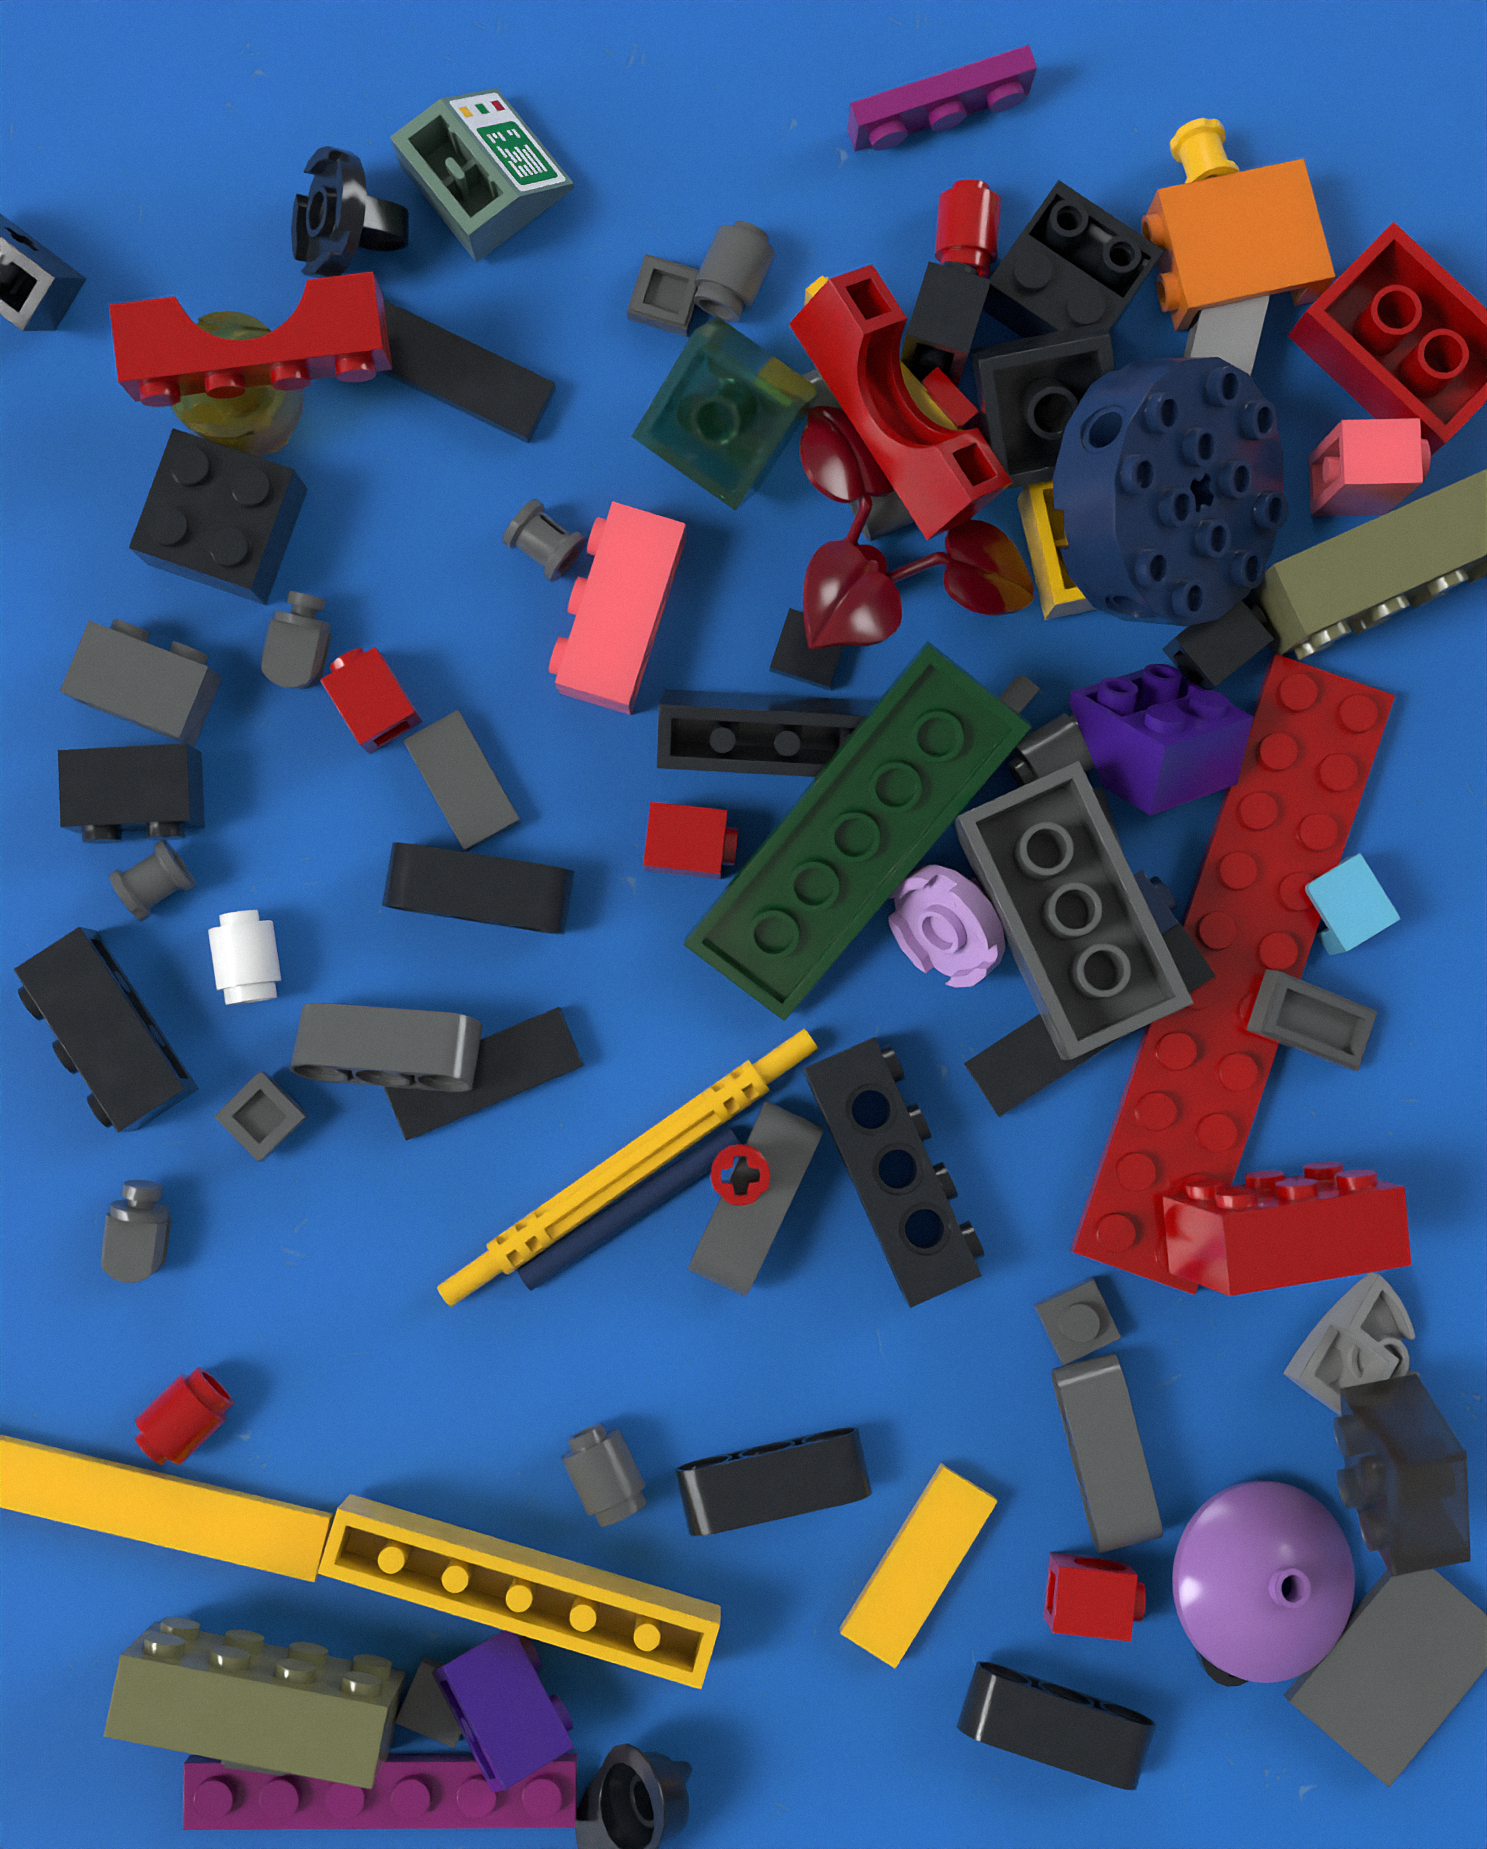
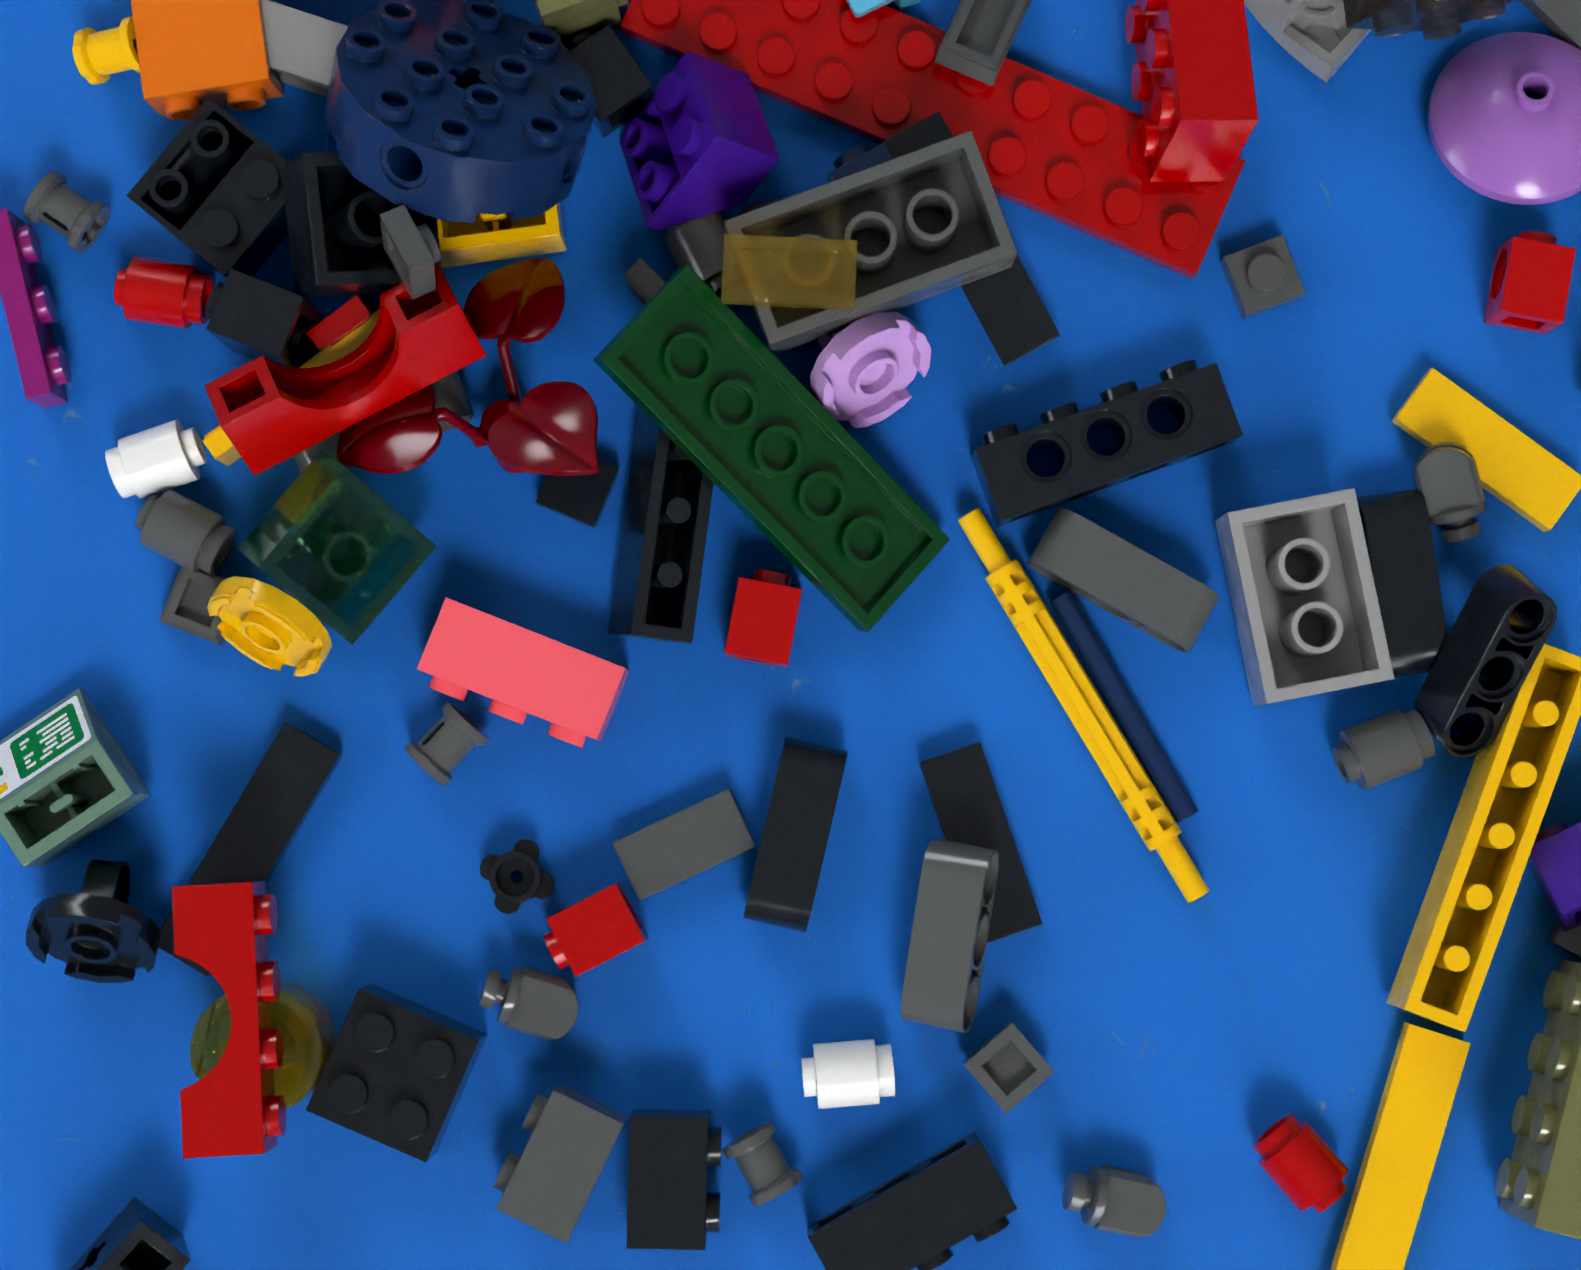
camera: 80 degrees left, 0 degrees up
red bush [710,1144,770,1206] -> none
dark grey beam [1051,1353,1163,1553] -> none
none -> dark grey bush [23,171,111,253]
none -> white brick [105,419,207,499]
none -> yellow tile [207,576,332,677]
none -> dark grey plate [380,205,441,300]
none -> black plate [480,839,554,914]
none -> clear yellow tile [721,234,858,310]
none -> light grey brick [1215,488,1395,707]
none -> dark grey arm [1414,442,1485,543]
none -> black beam [1414,565,1557,758]

